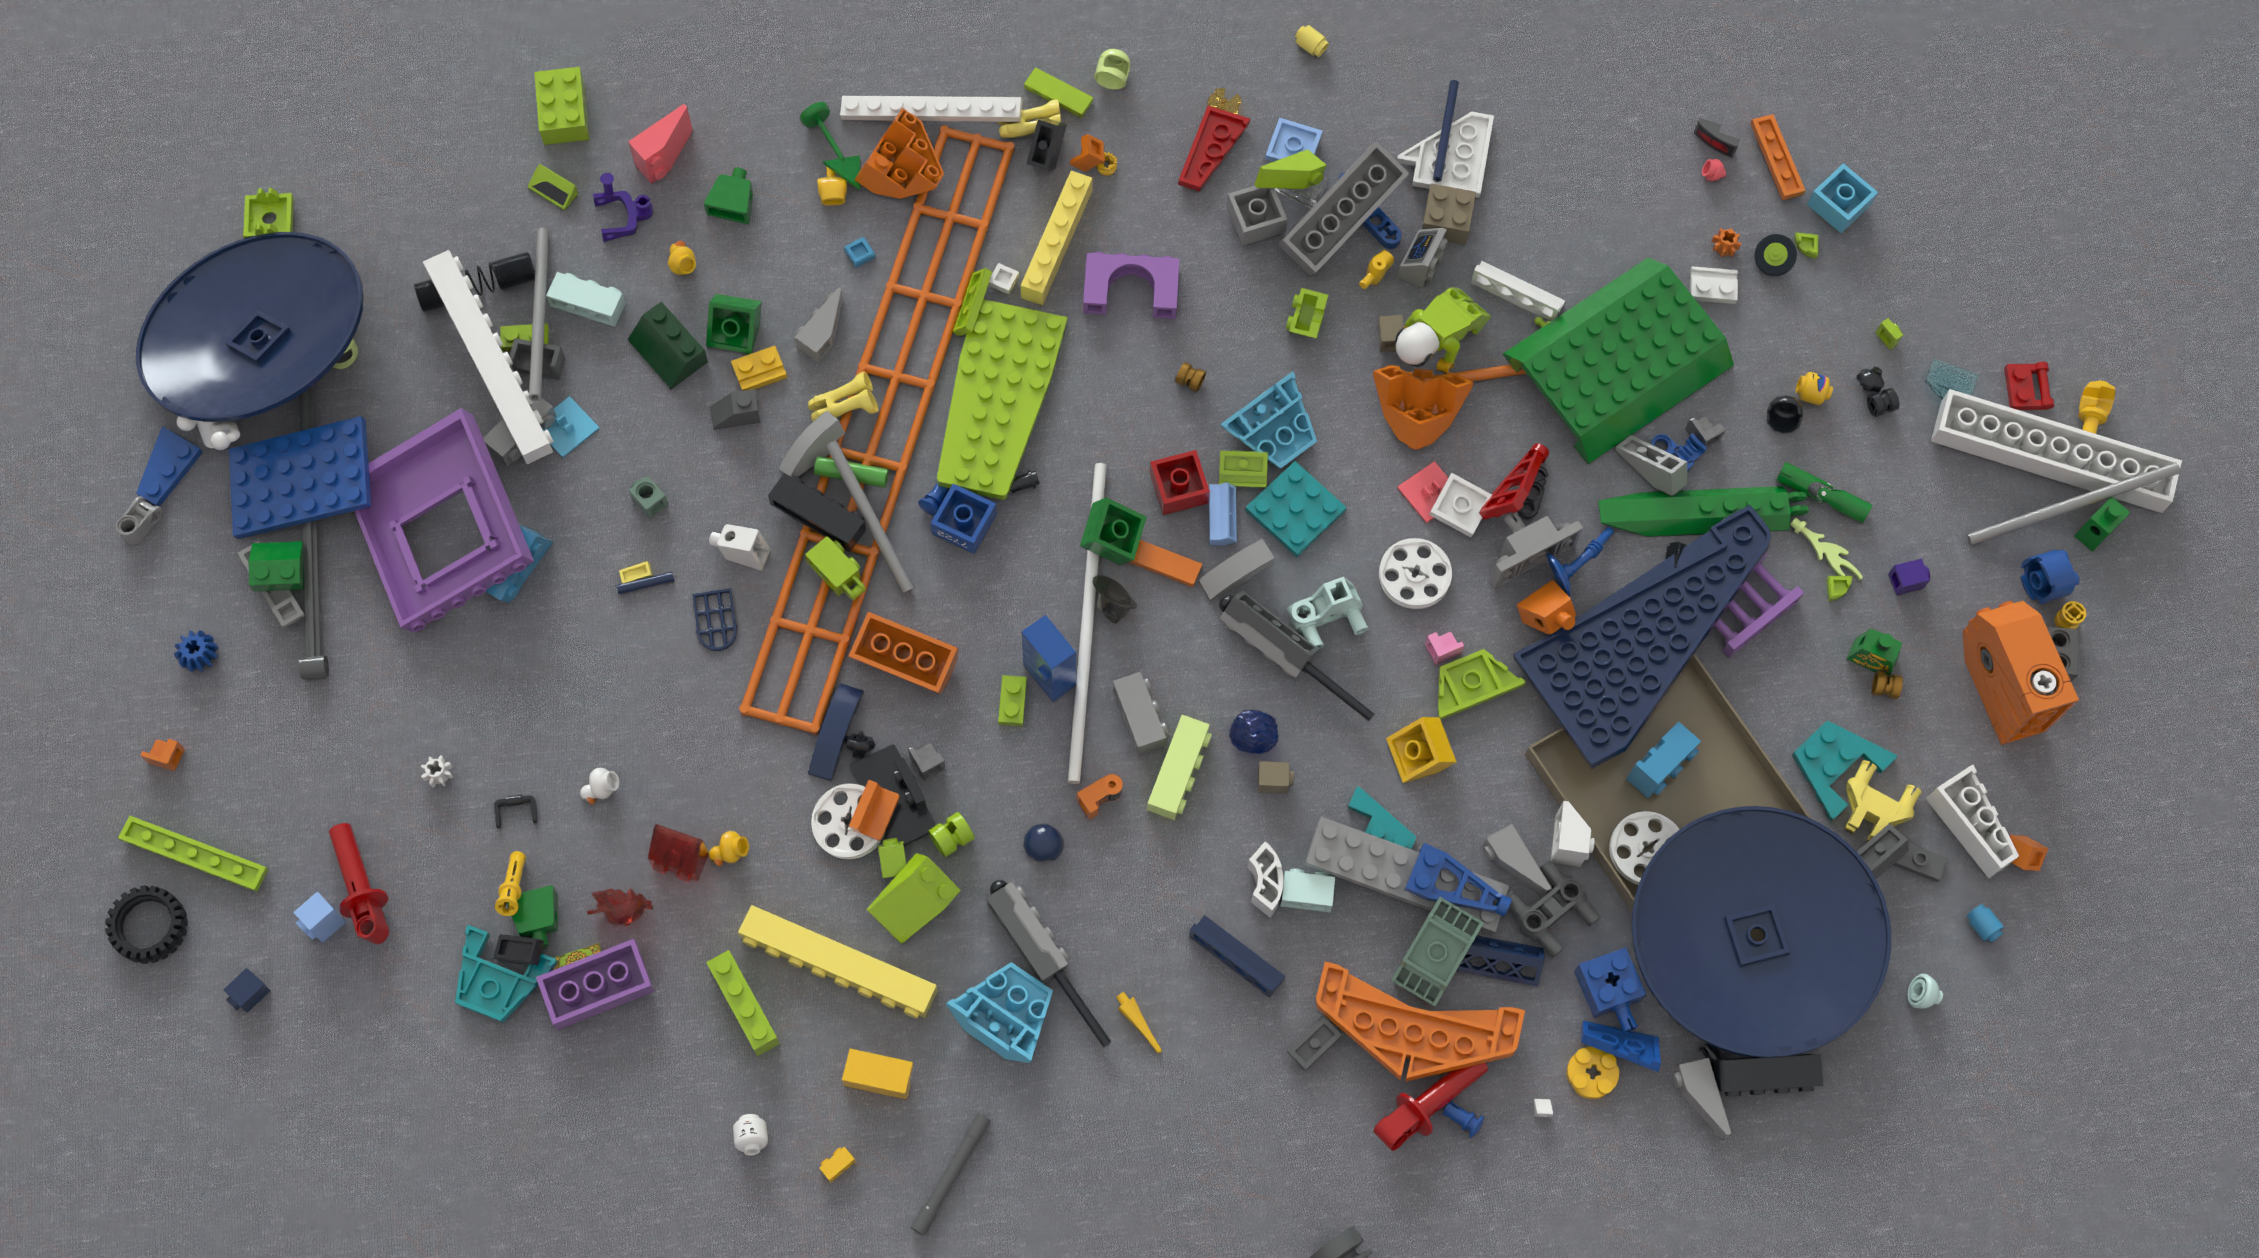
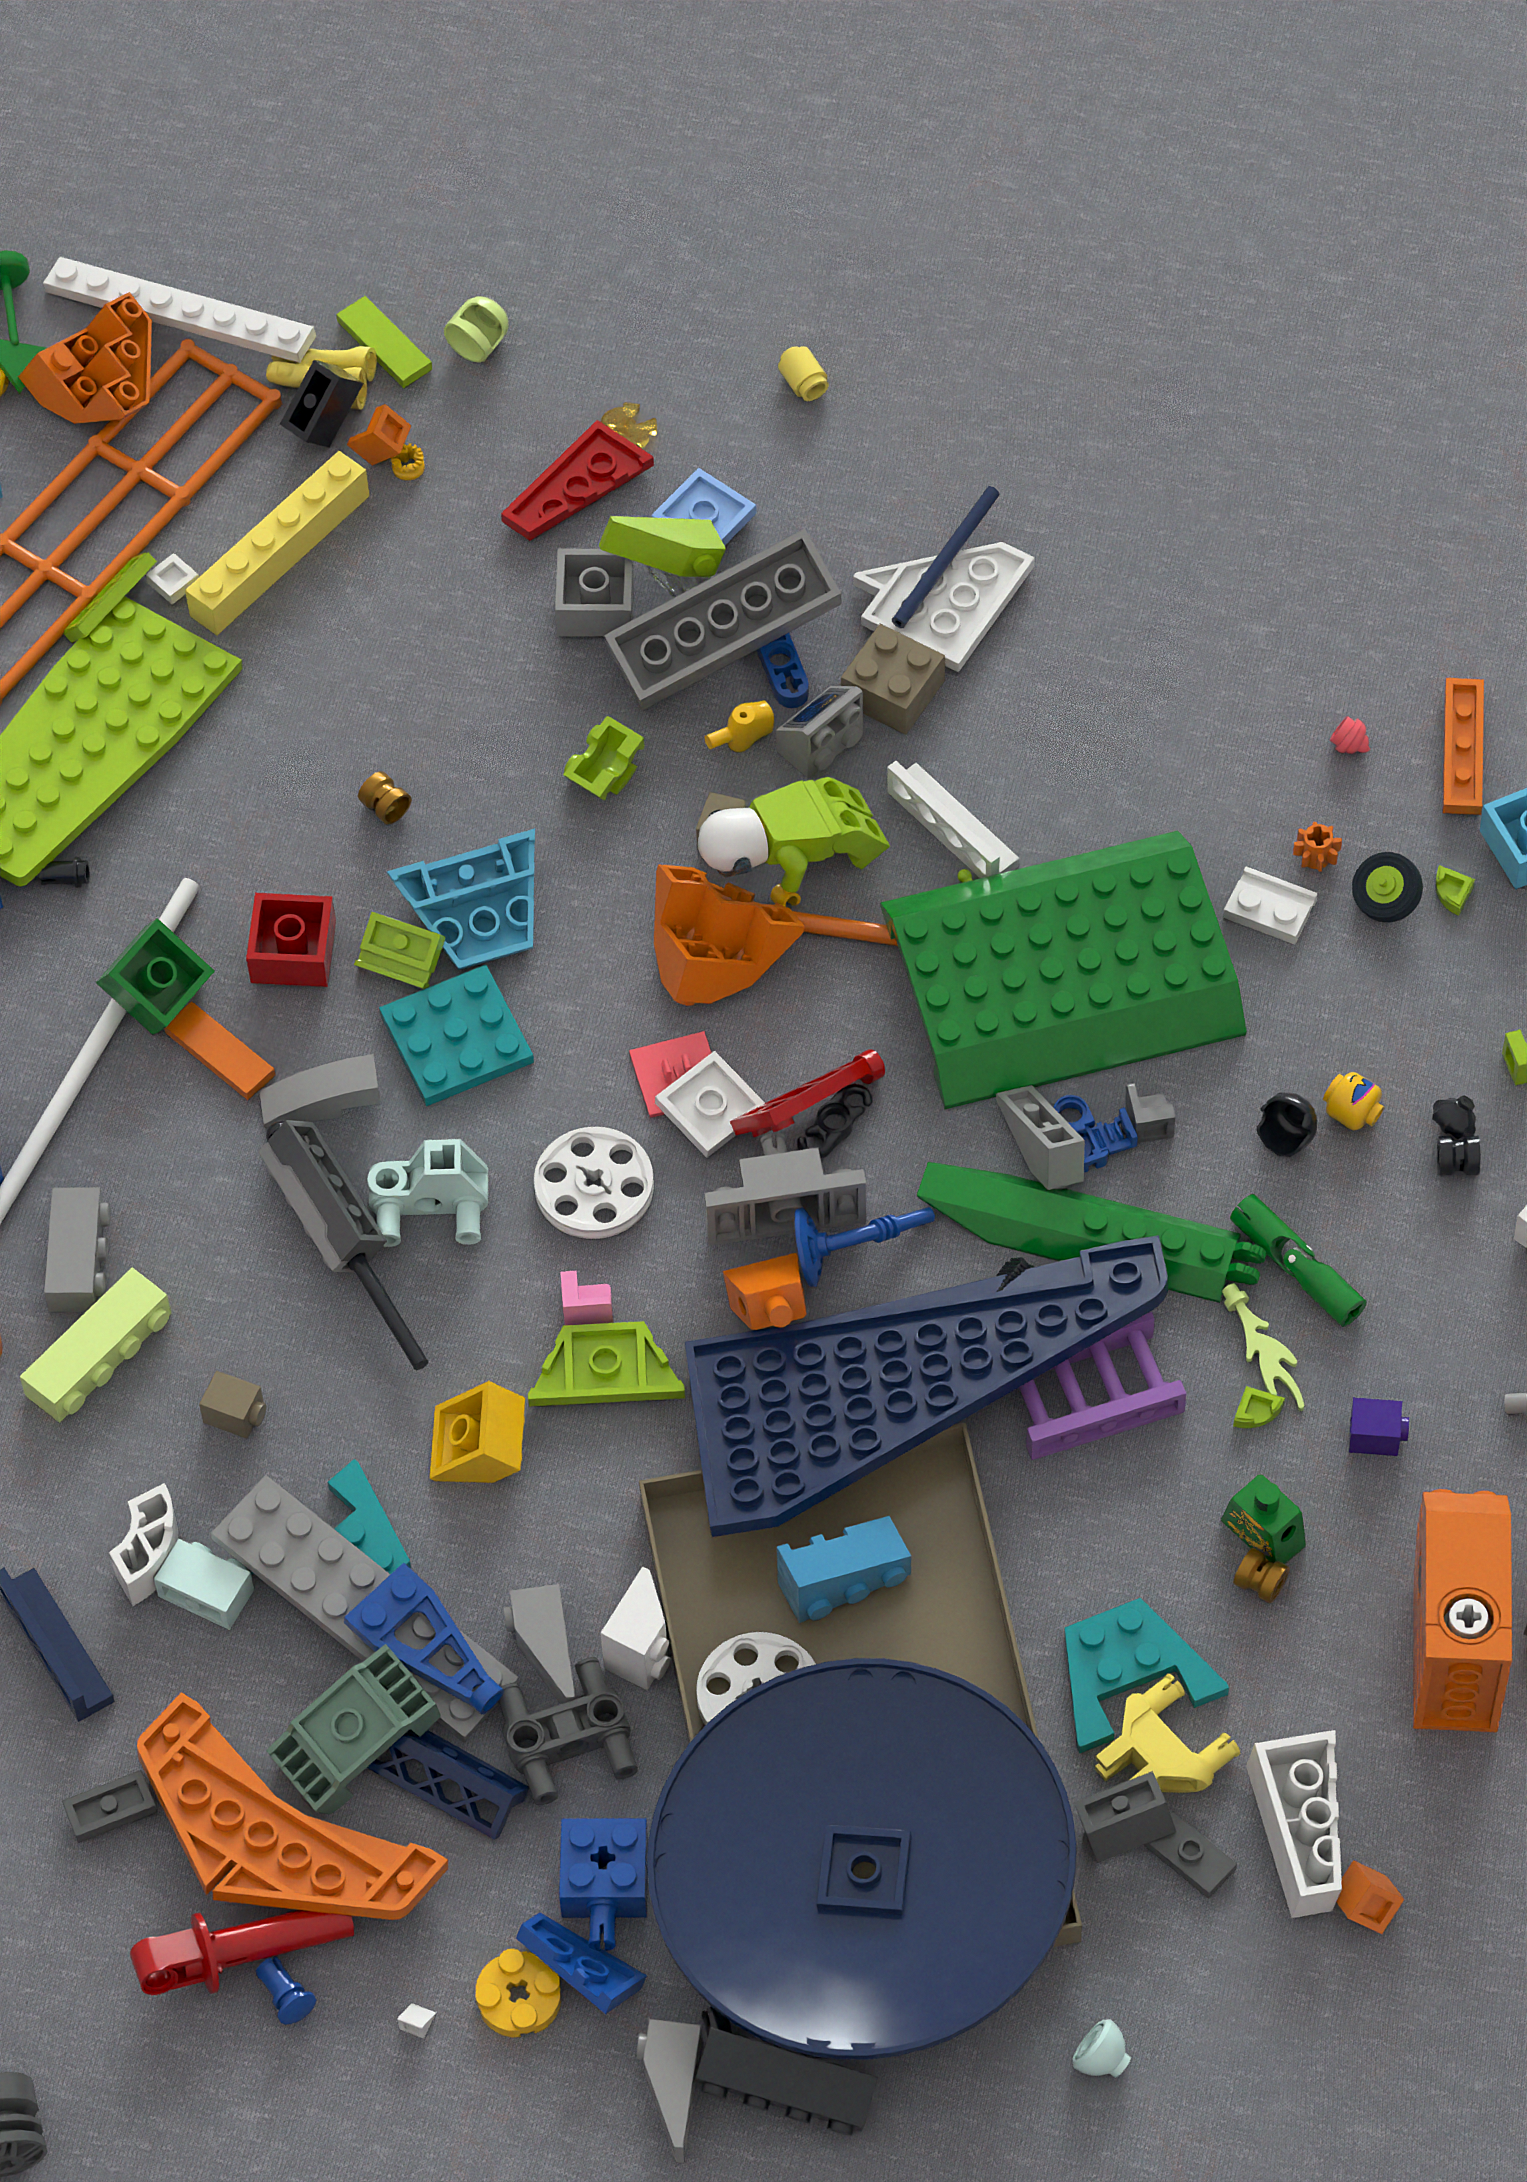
camera: 25 degrees right, 10 degrees down
medium lavender arch [1083,252,1179,319] -> none
clear smoke piece [1092,575,1137,624] -> none
light blue piece [1209,482,1237,546] -> none
clear blue hair [1229,710,1279,754] -> none
slope [1694,118,1740,158] -> none
dark azure brick [1967,904,2004,943] -> none

